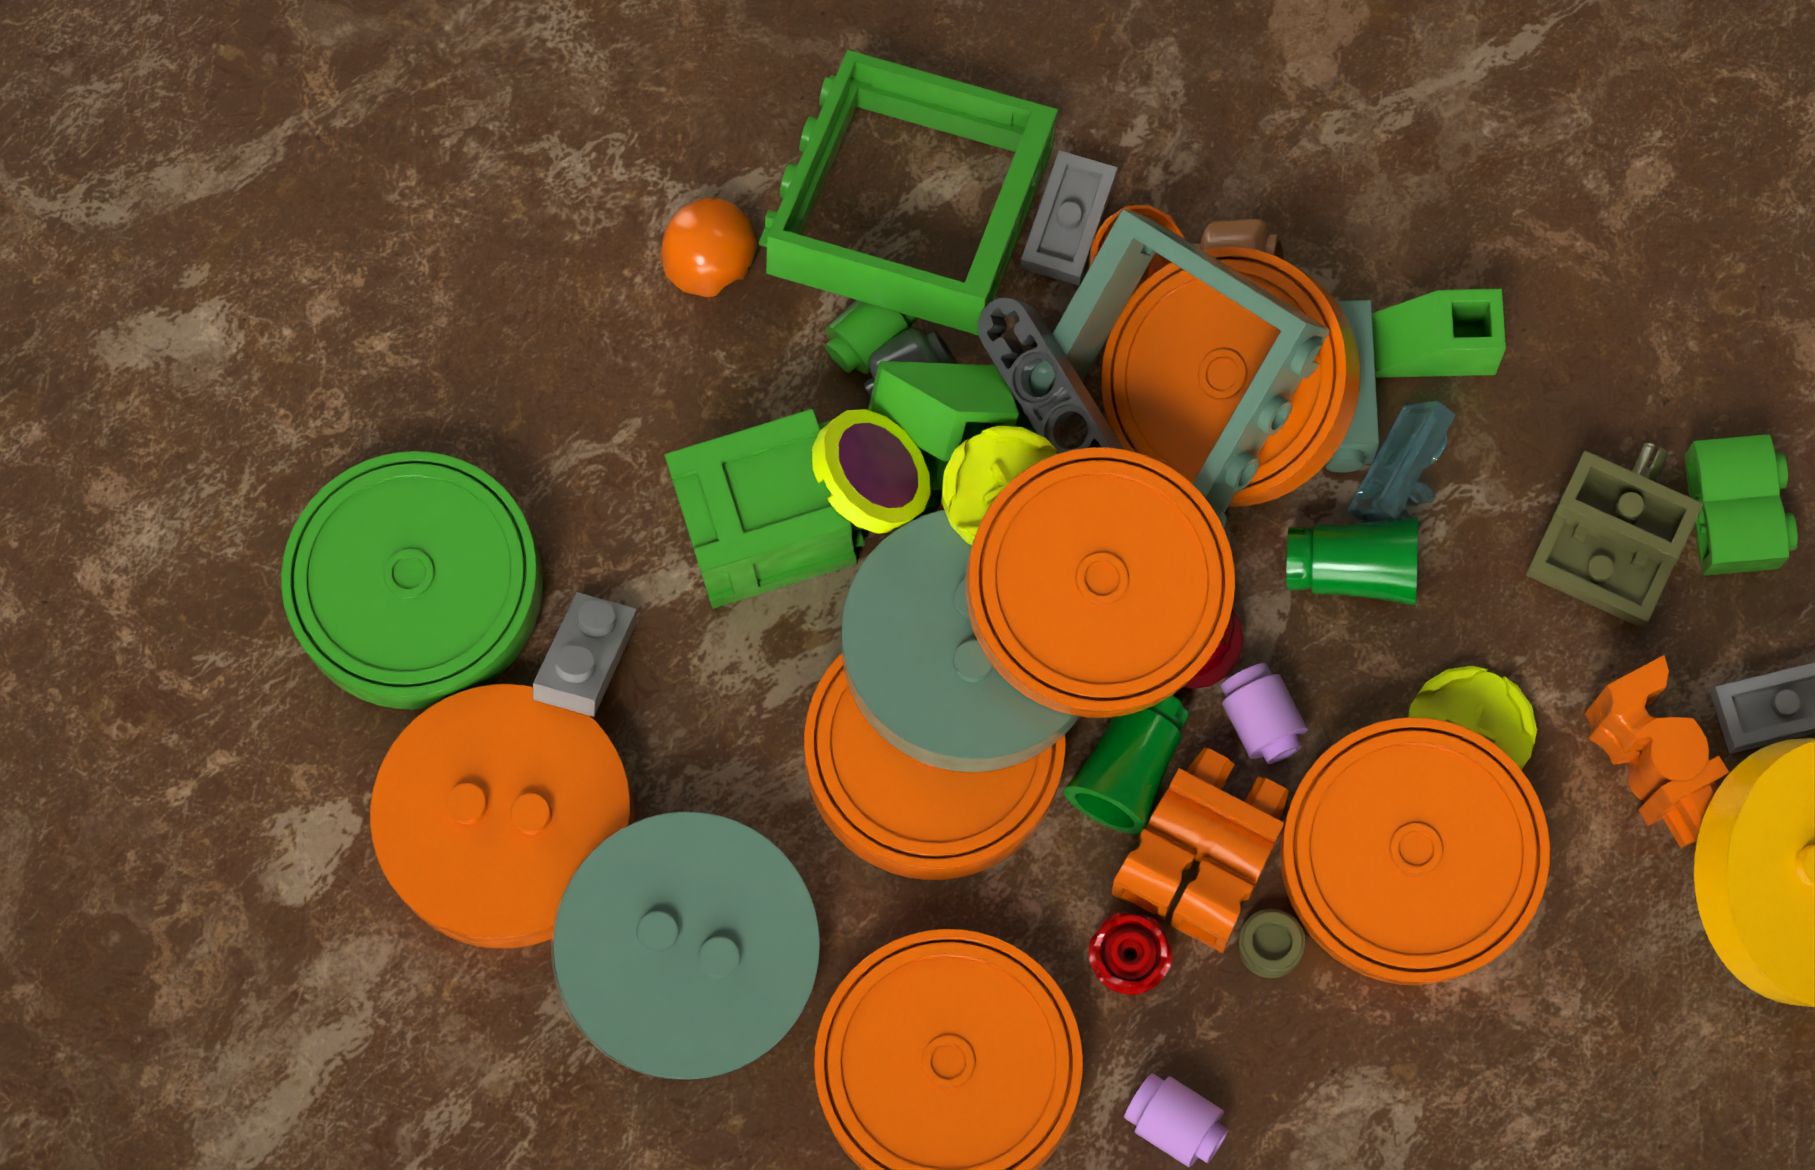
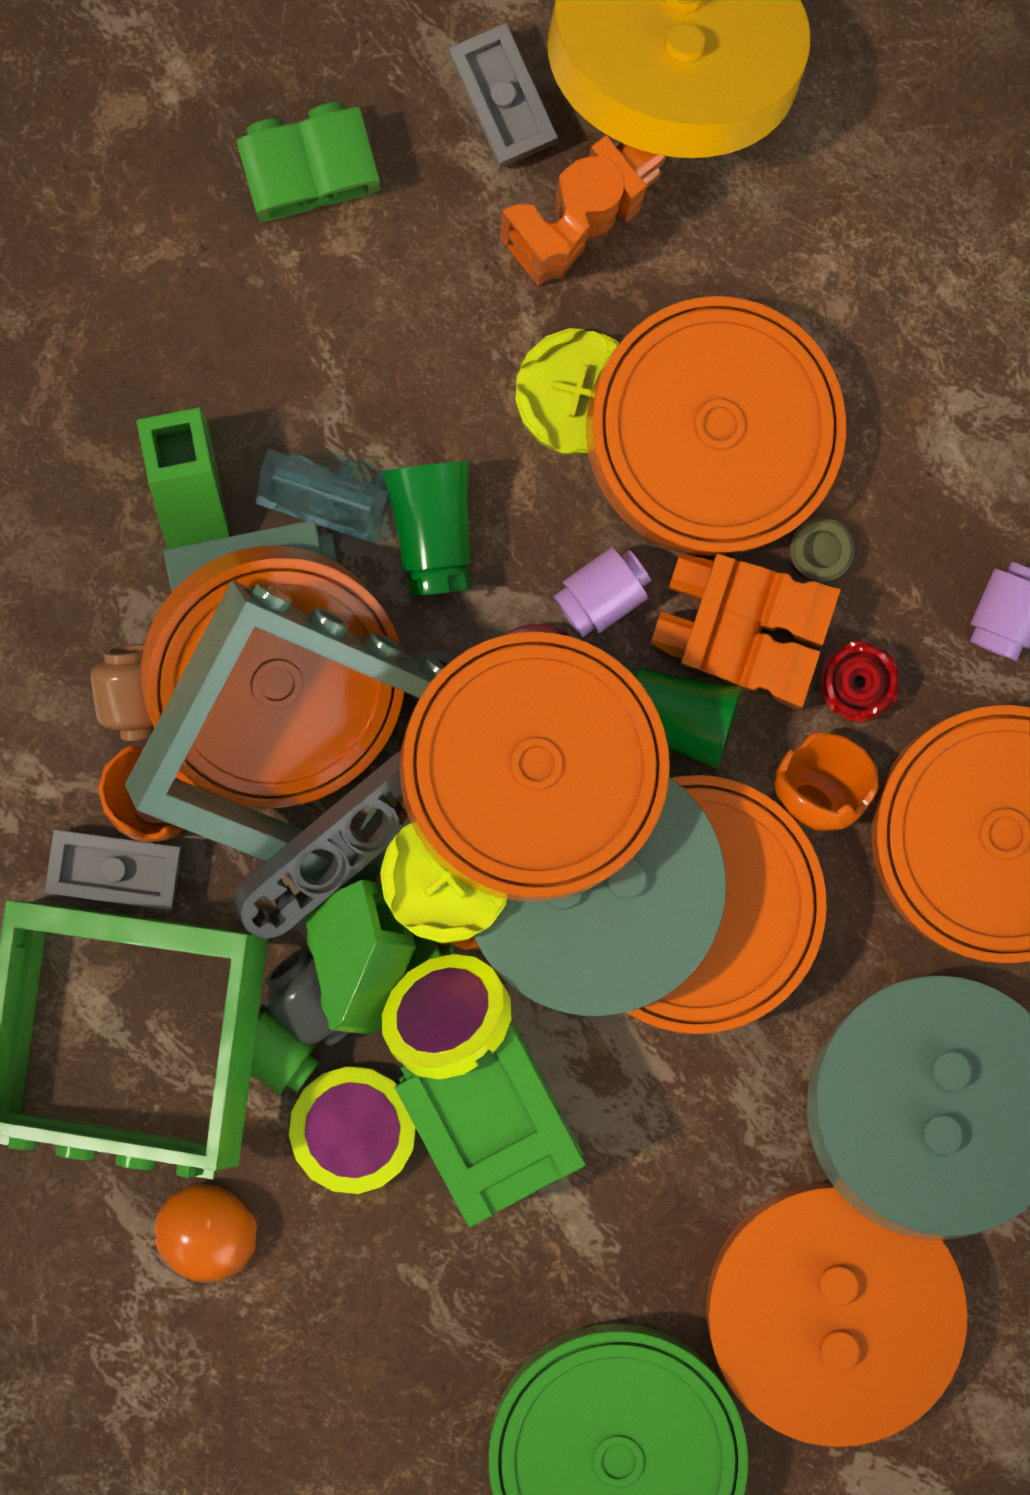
camera: 100 degrees left, 15 degrees up
light grey plate [533,592,637,717] -> none
olive plate [1526,443,1703,629] -> none
none -> tile [289,1065,416,1194]
none -> orange hair [774,731,879,831]

